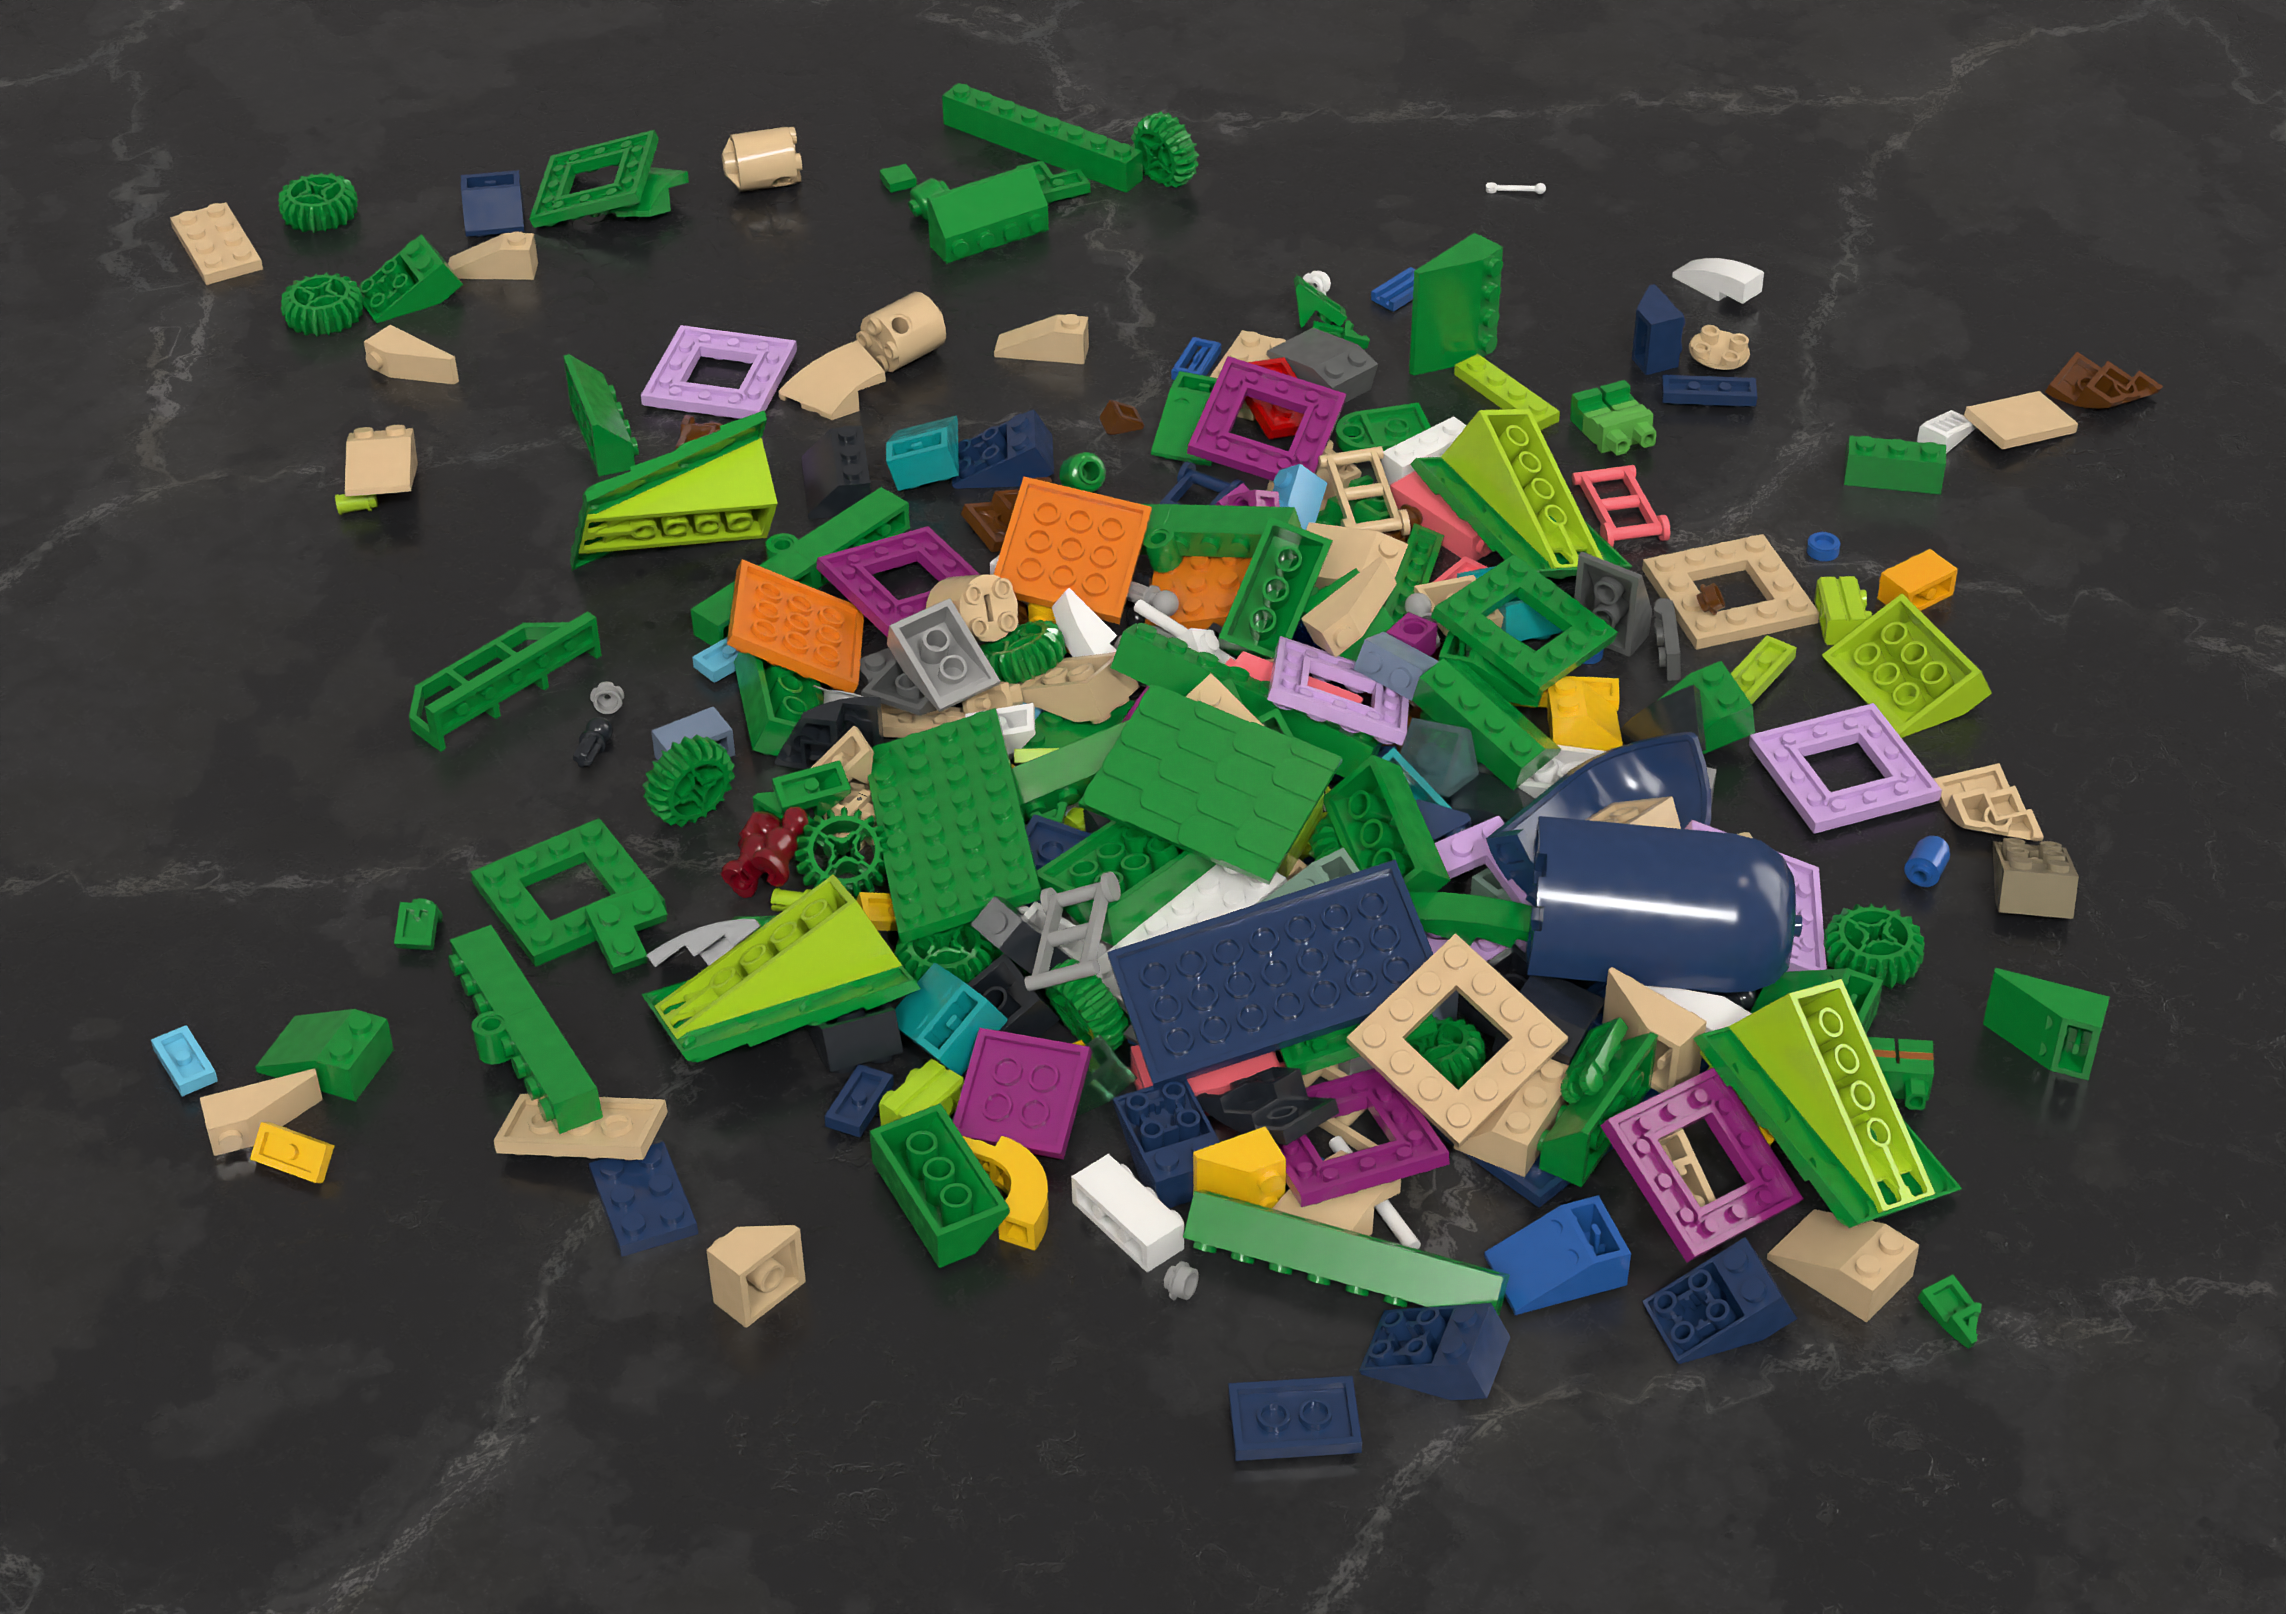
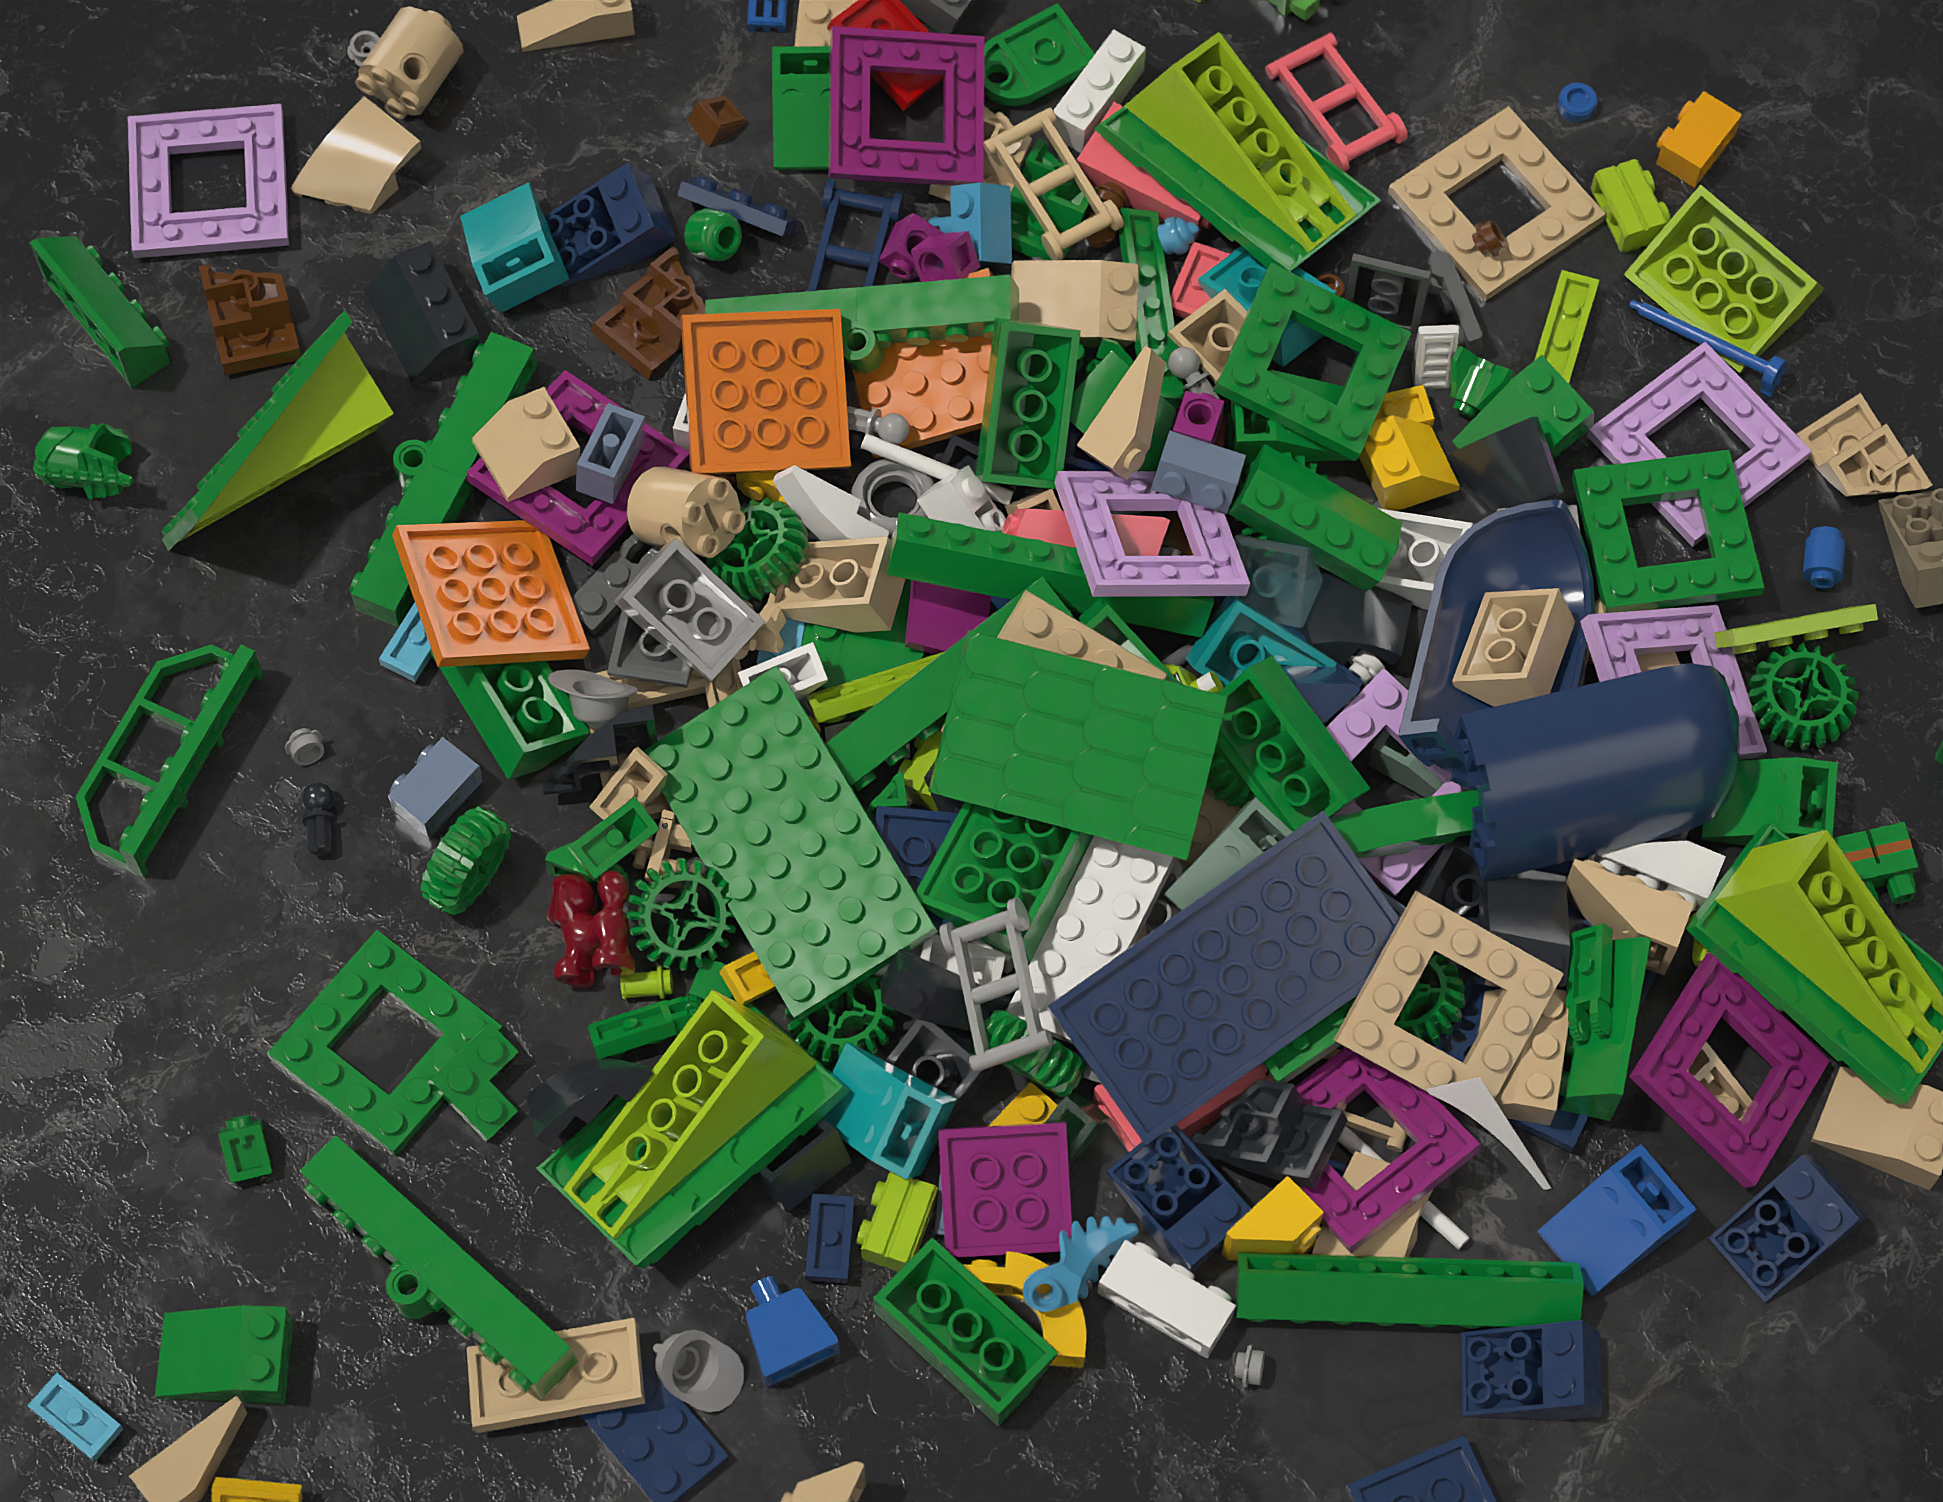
camera: 20 degrees left, 25 degrees up
none -> green helmet [33,423,133,500]
none -> tan slope [472,387,580,502]
none -> sand blue brick [576,403,645,504]
none -> light grey piece [653,1329,744,1412]
none -> dark blue plate [677,175,798,236]
none -> blue torso [745,1276,840,1388]
none -> dark azure plant [1023,1216,1139,1312]
none -> dark azure plate [1158,216,1200,255]
none -> white slope [1411,325,1459,390]
none -> white sticker [1426,1077,1551,1190]
none -> green brick [1448,346,1514,418]
none -> green plate [1572,450,1764,613]
none -> blue piece [1629,300,1788,397]
none -> lime plate [1714,604,1878,654]

